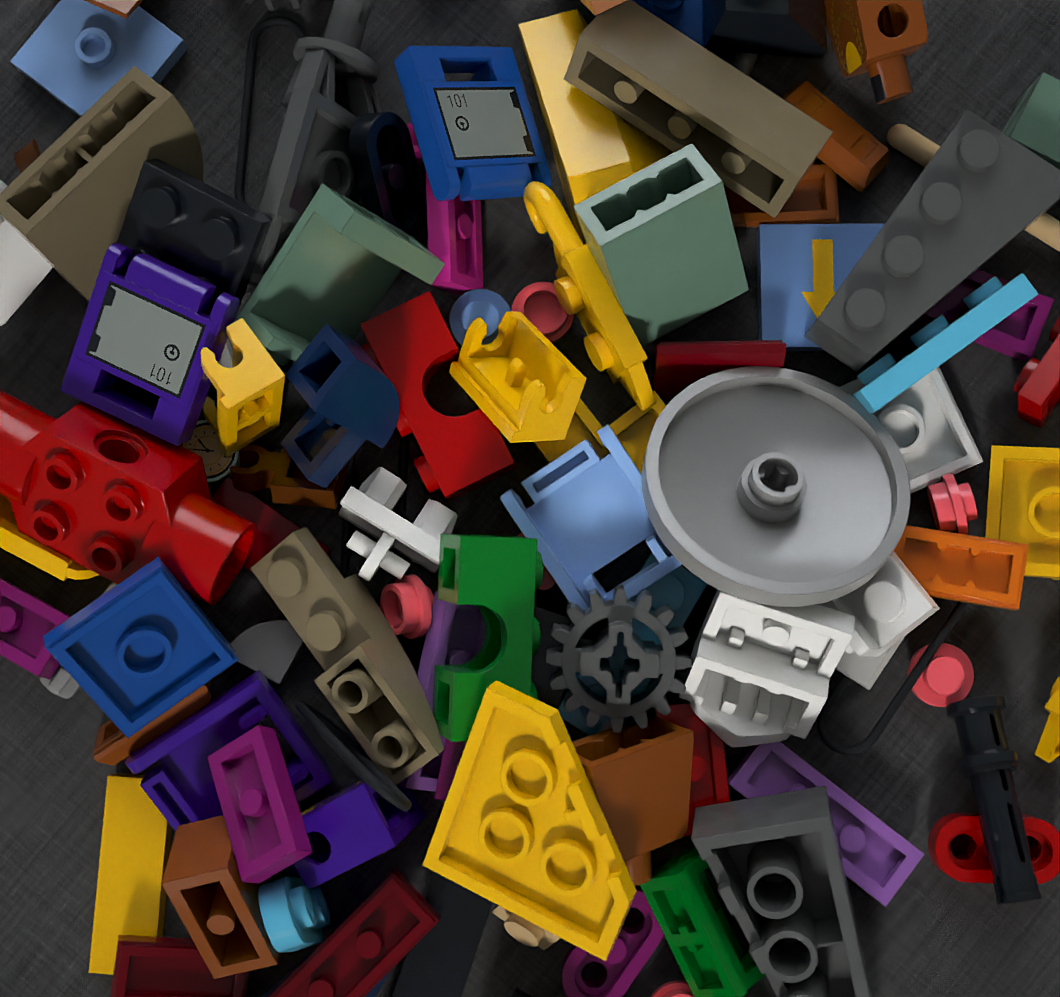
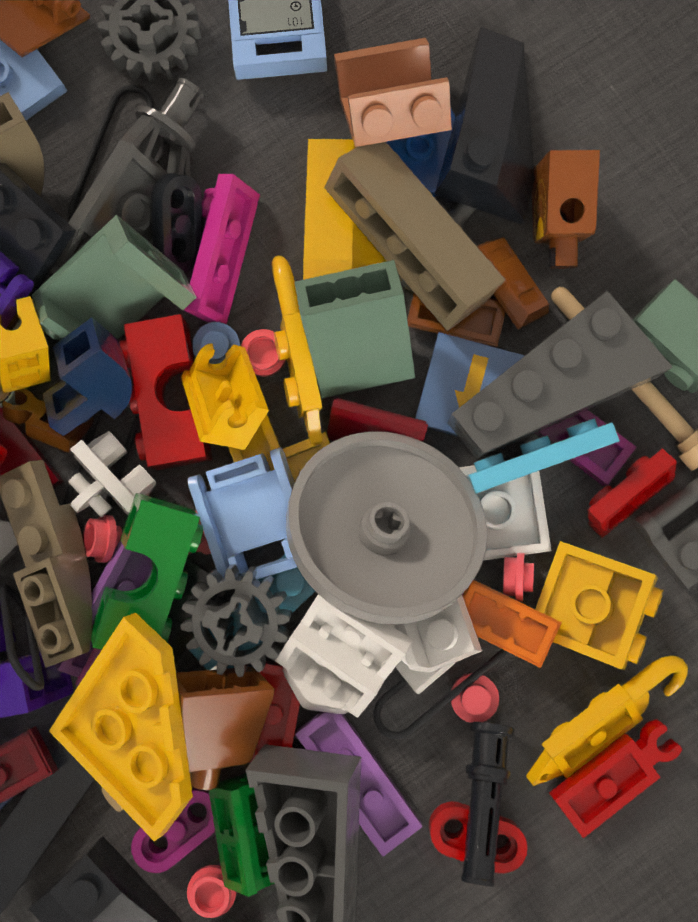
camera: 15 degrees right, 0 degrees up
blue container [394,46,552,201] -> none

